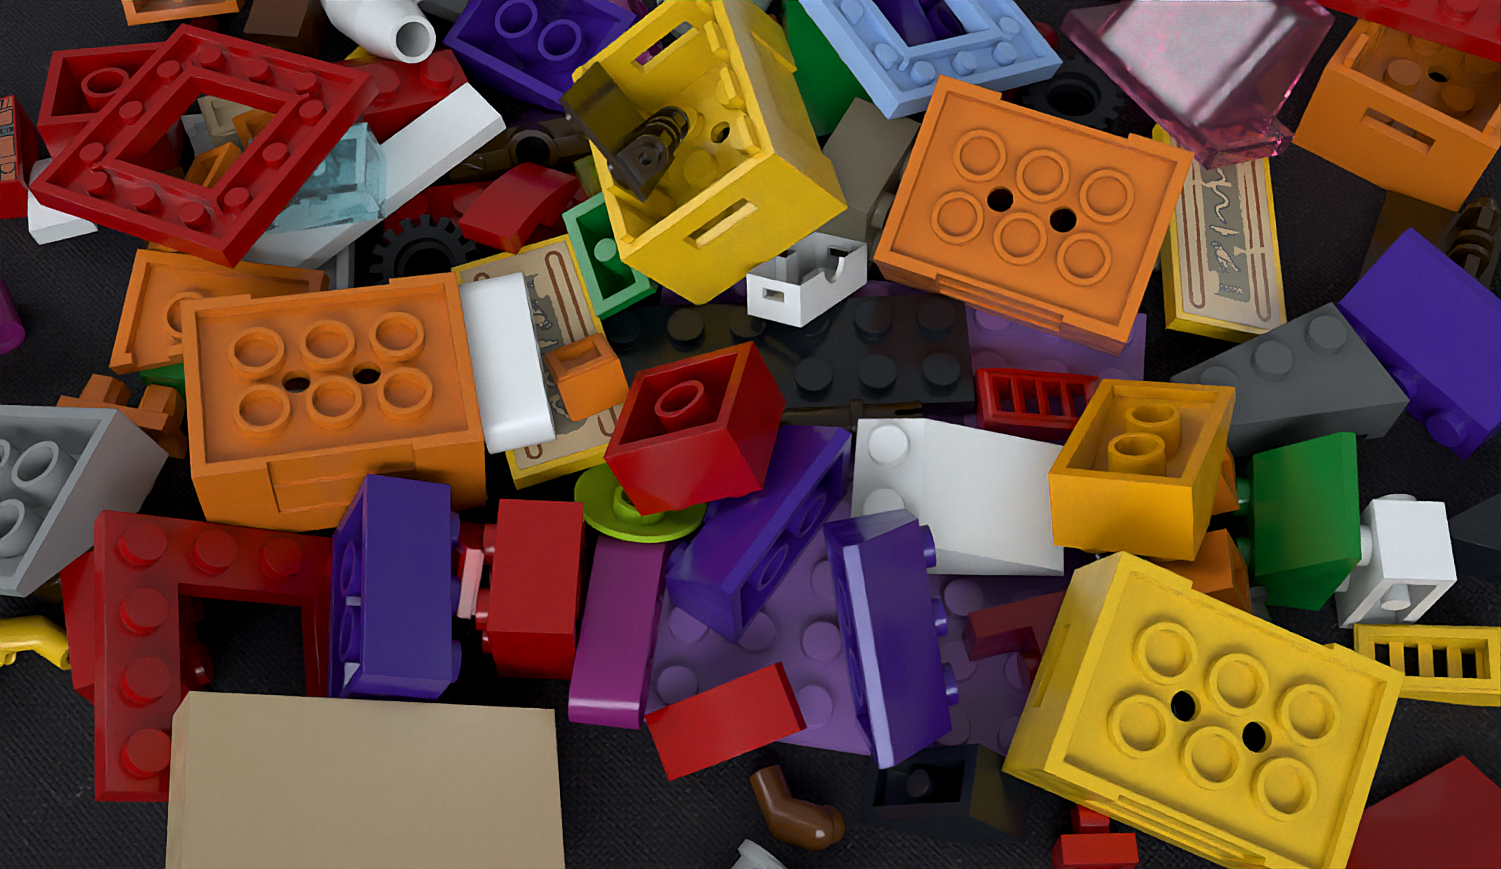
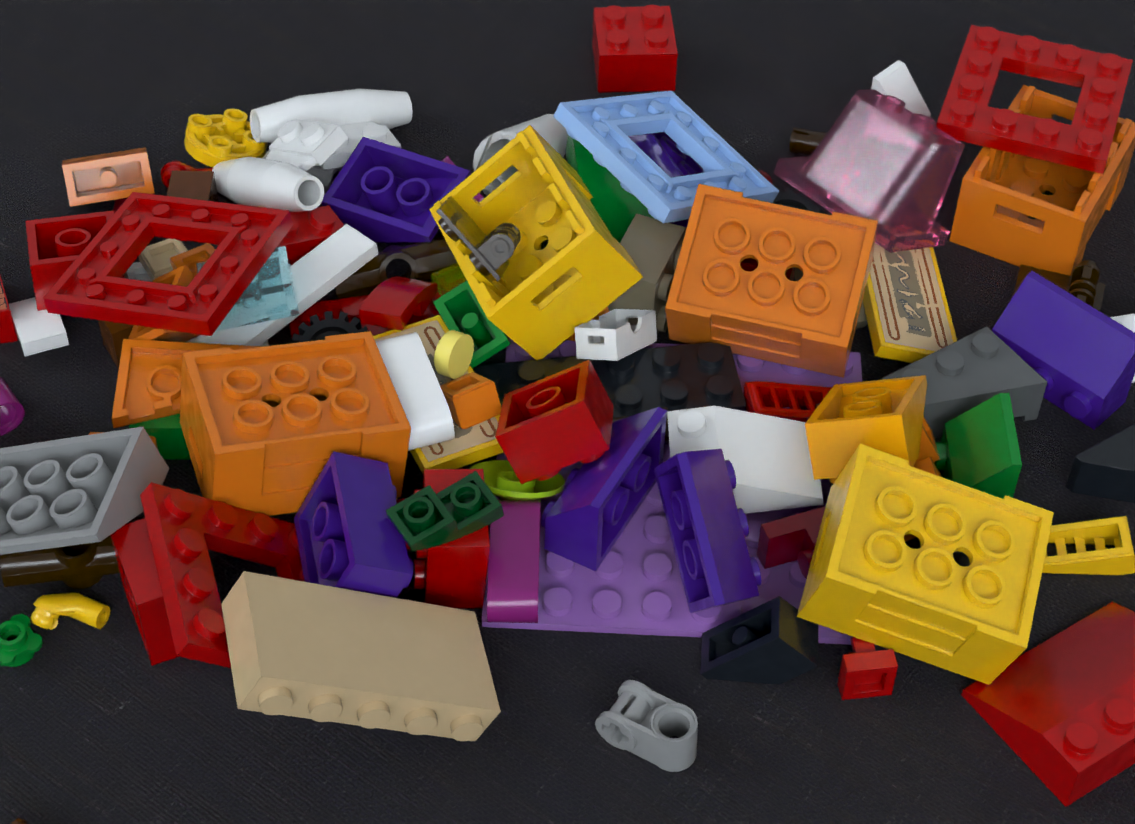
camera: 10 degrees left, 15 degrees down
red slope [644,661,807,781] -> none
reddish brown arm [749,765,846,851] -> none
white brick [1334,494,1457,629] -> none
none -> dark green slope [386,471,504,551]
none -> light yellow tile [434,330,474,379]

